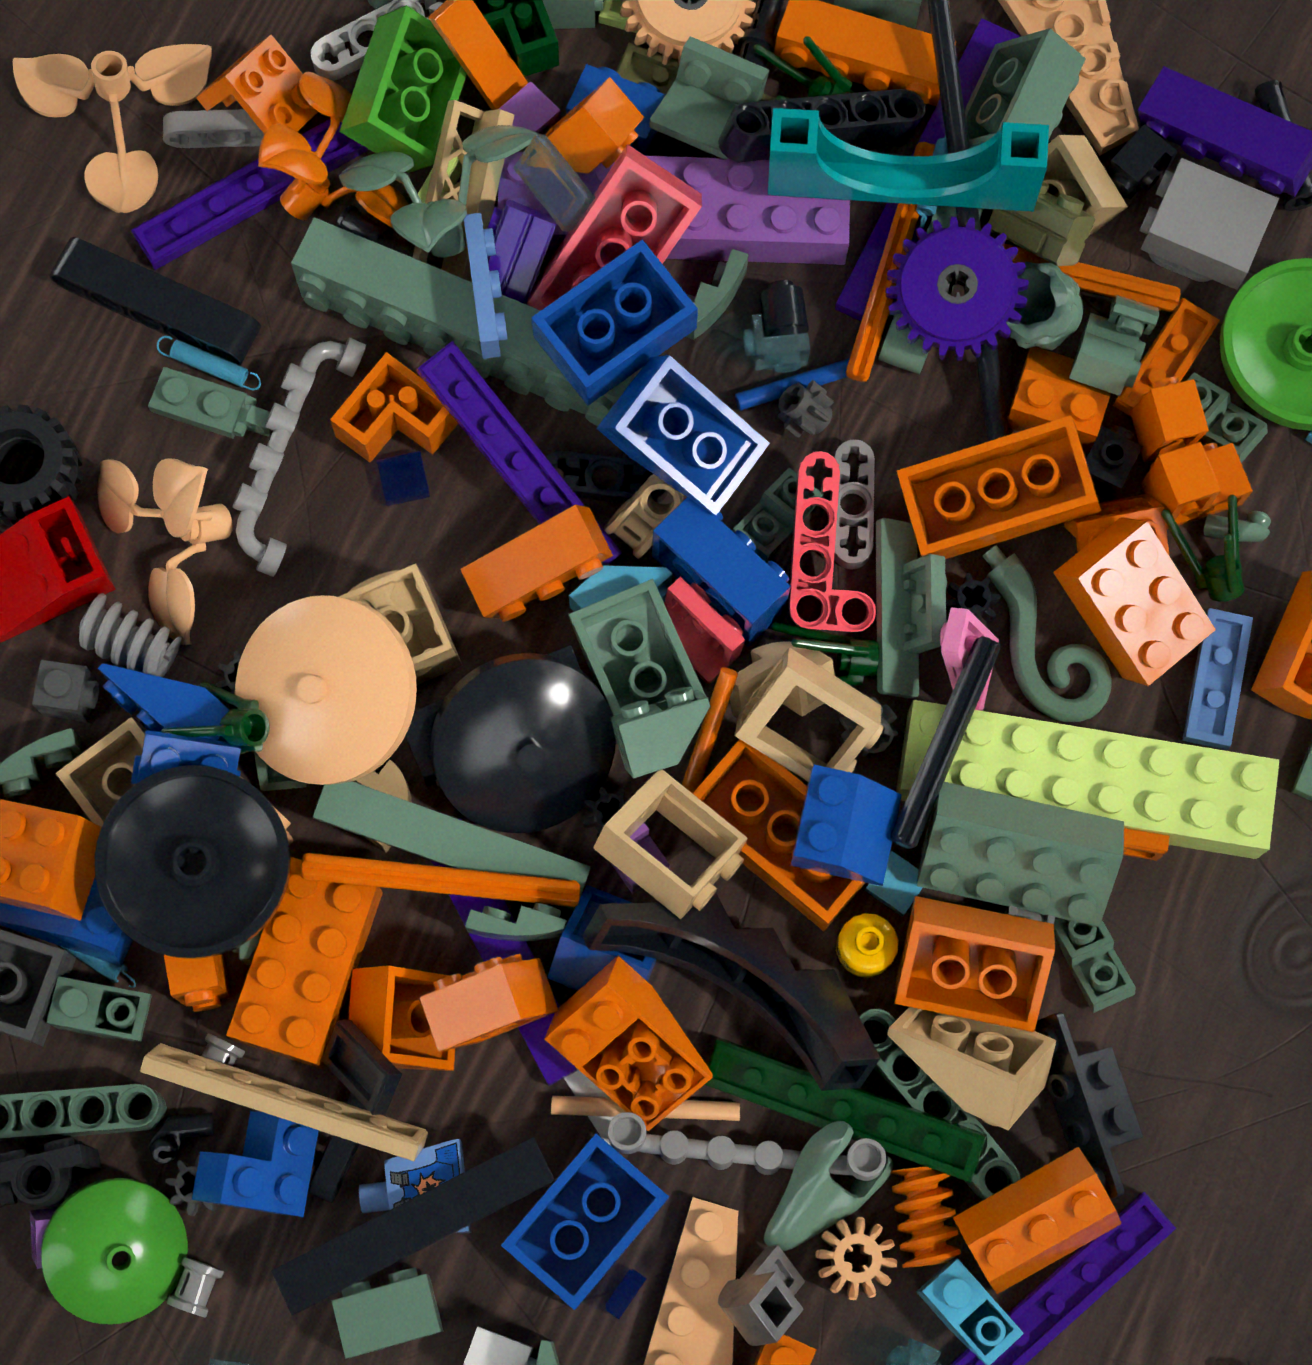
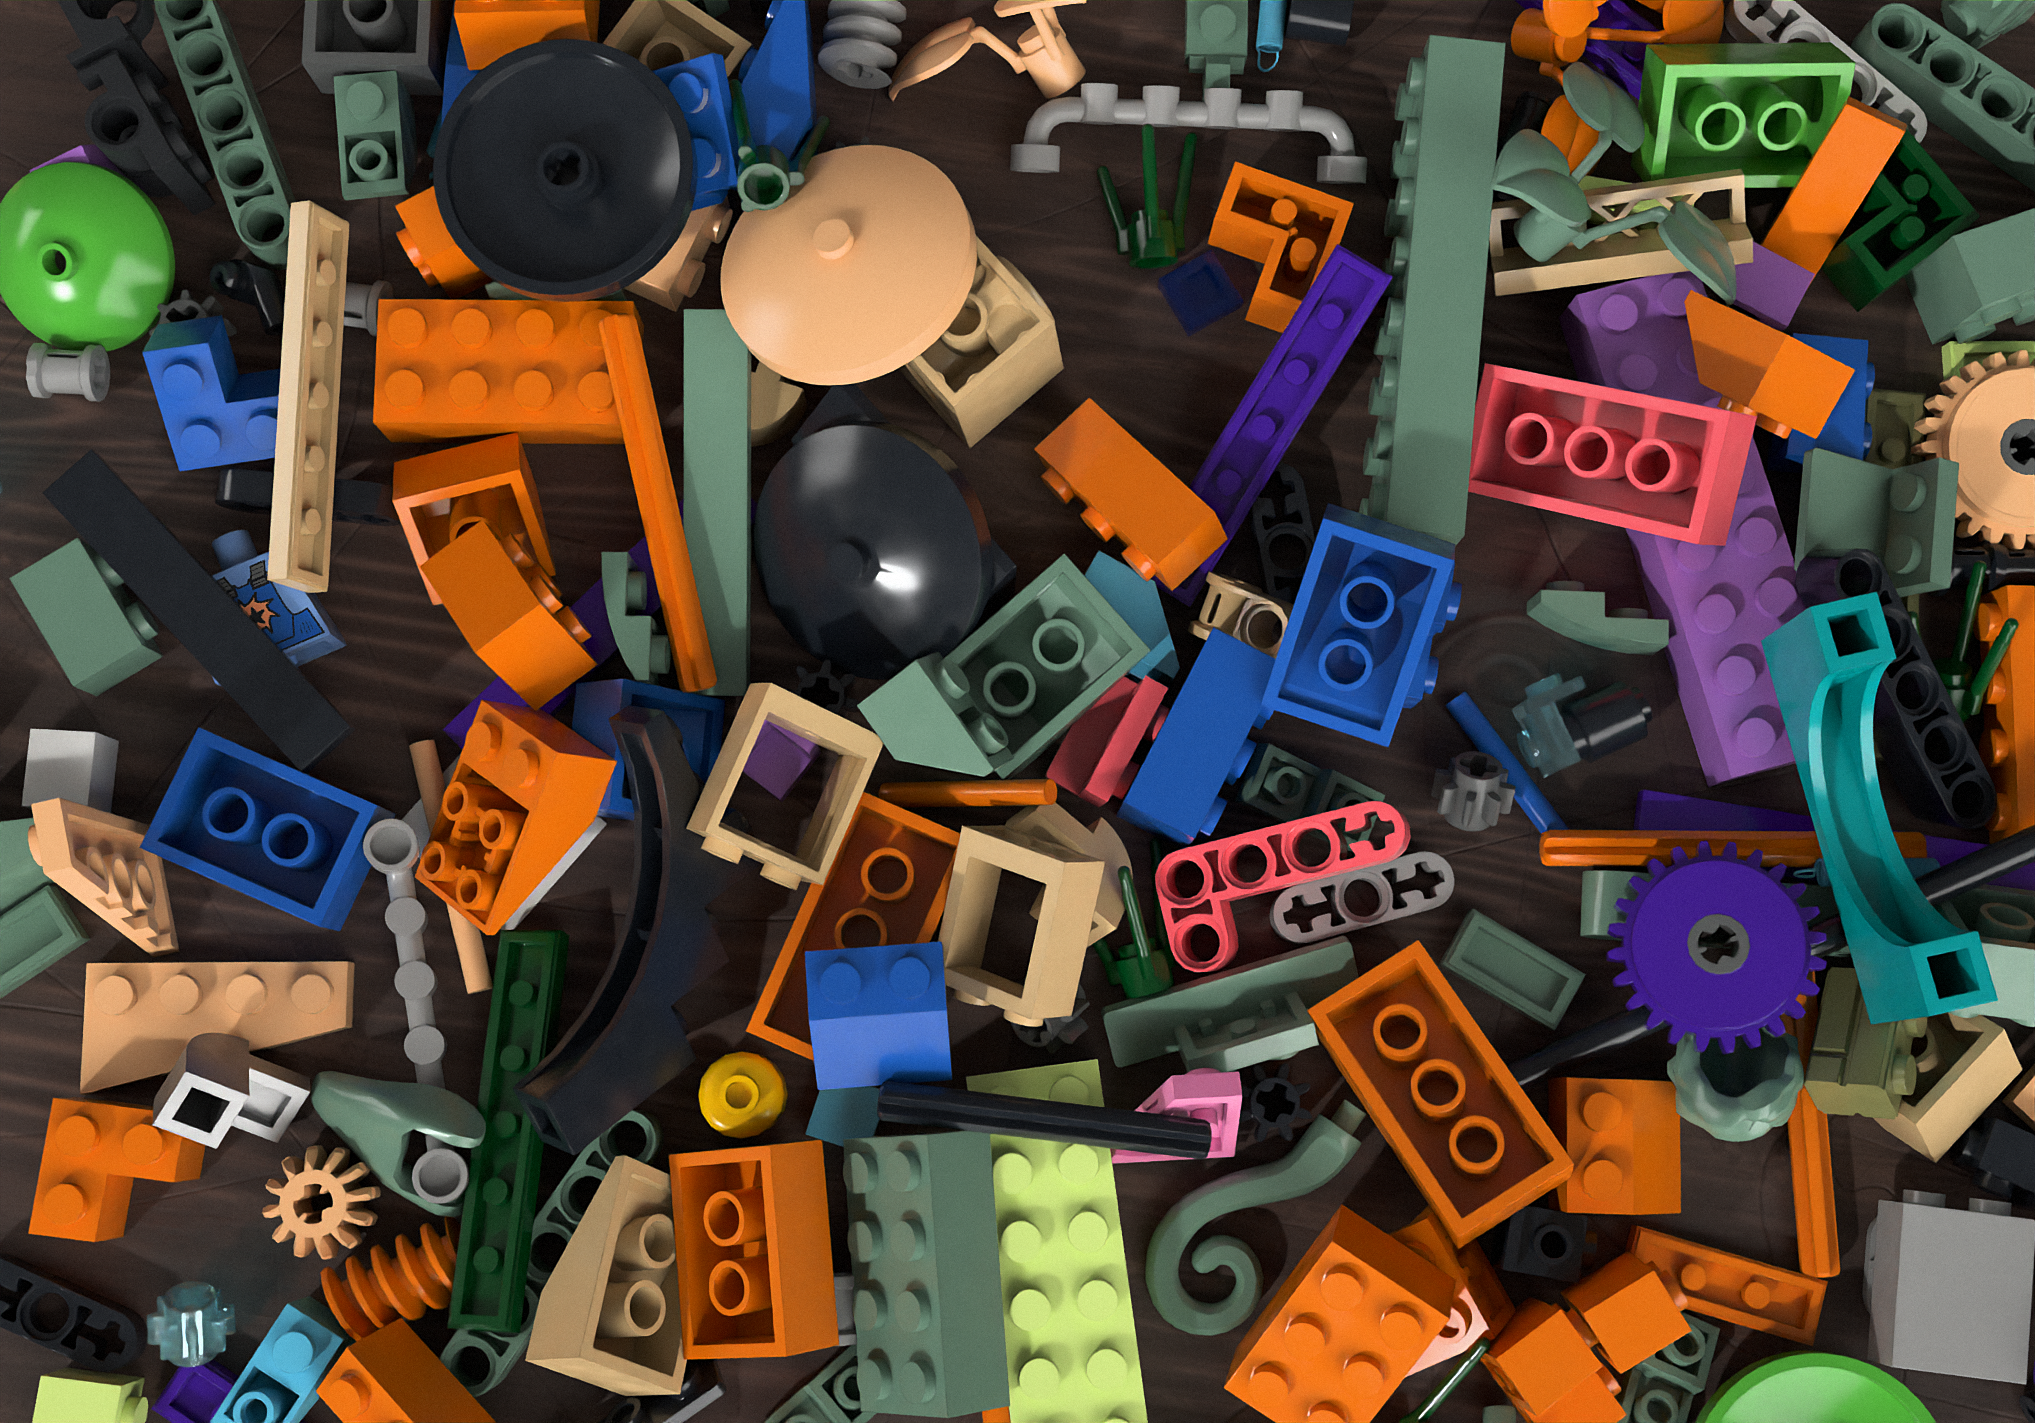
camera: 70 degrees right, 5 degrees up
black tile [322,1020,402,1115] -> none
medium blue plate [464,213,508,359] -> none
dark purple brick [470,199,557,304] -> none
clear light blue tile [513,135,596,231] -> none
blue brick [531,239,698,406] -> none
clear blue tile [605,1269,647,1319] -> none
sand green brick [1069,312,1146,396] -> none
sand green slope [1106,295,1159,337] -> none
none -> light nougat wing [28,798,179,957]
none -> dark green plant [1097,123,1197,269]
none -> sand green tile [1438,909,1586,1031]

